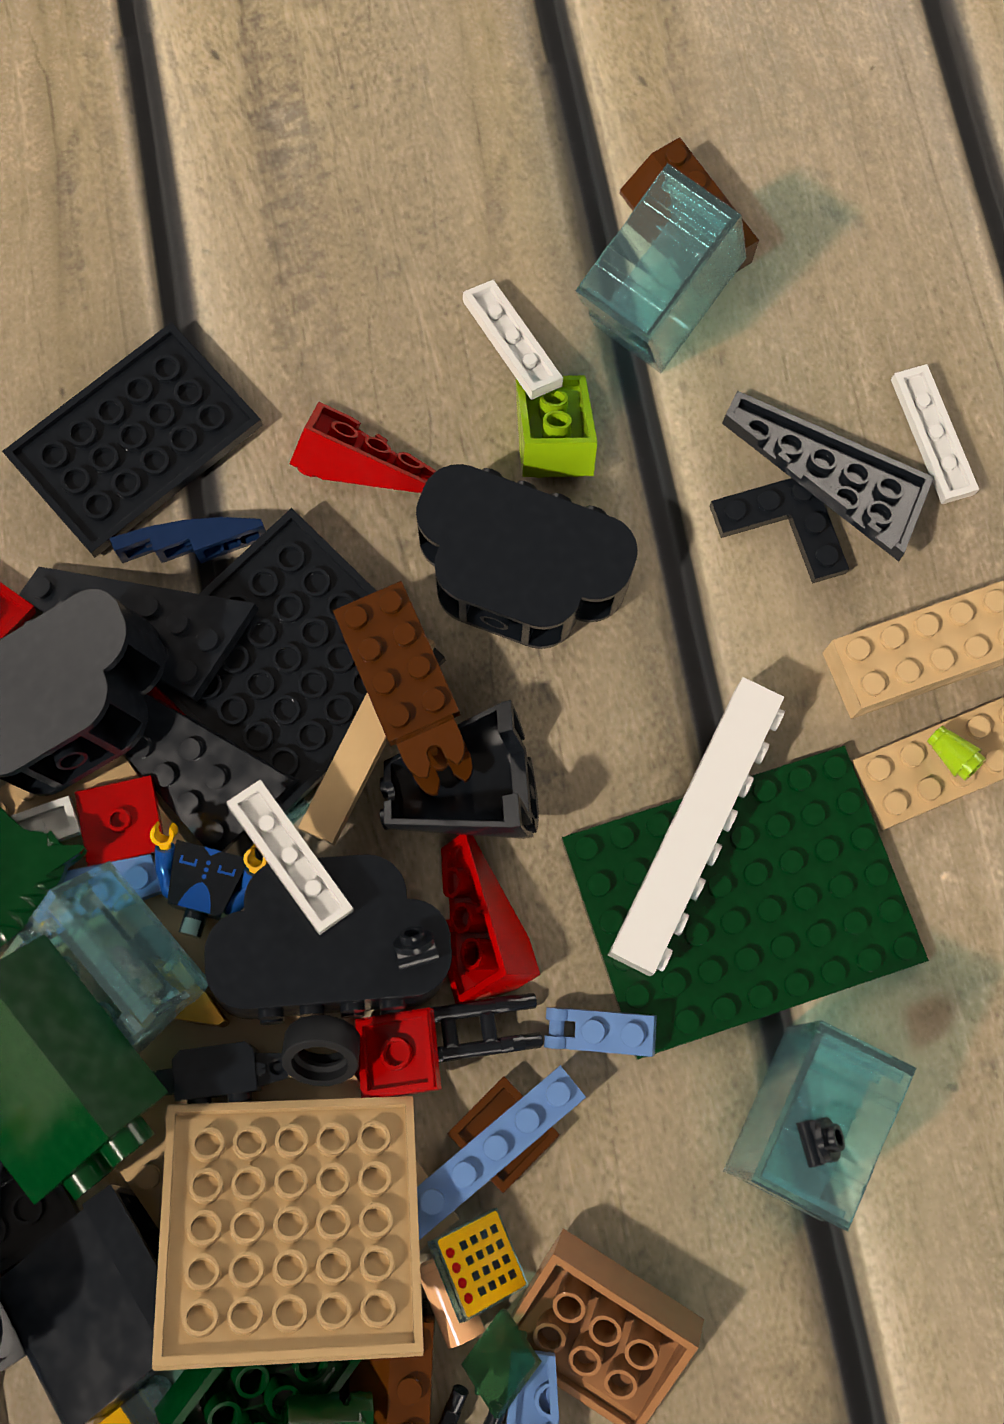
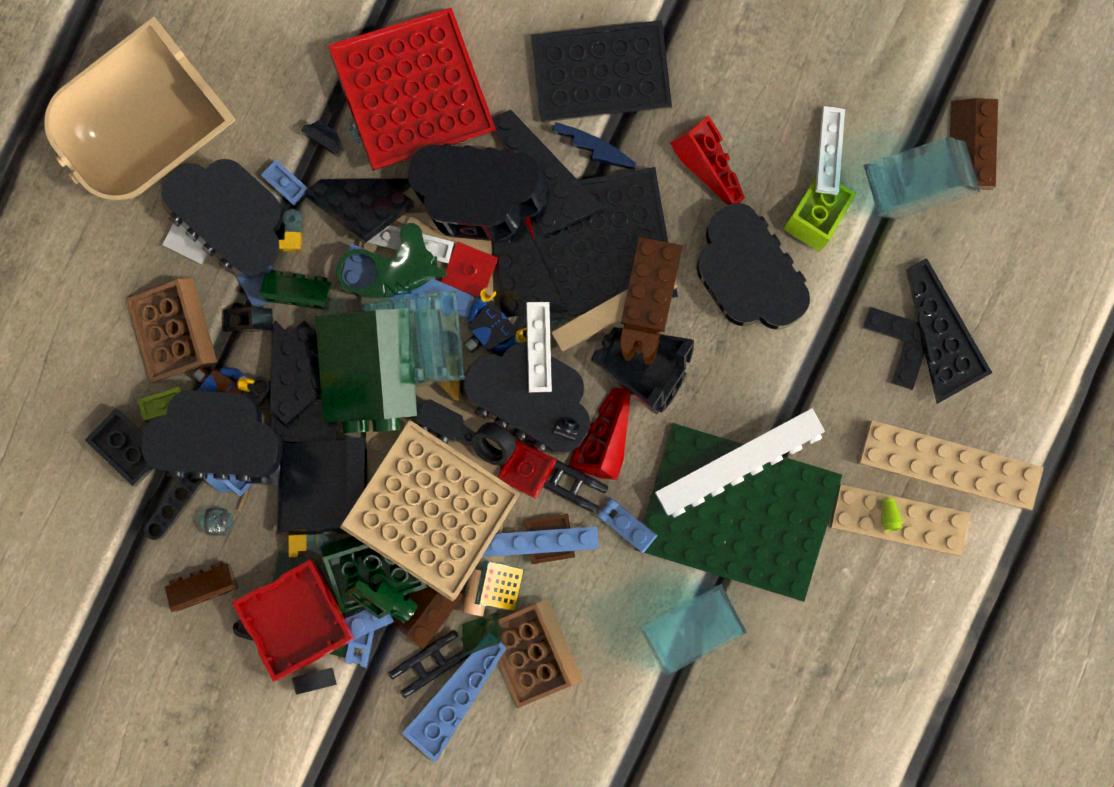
camera: 35 degrees right, 10 degrees up
black plate [796,1116,845,1168] -> none
white plate [891,364,979,504] -> none

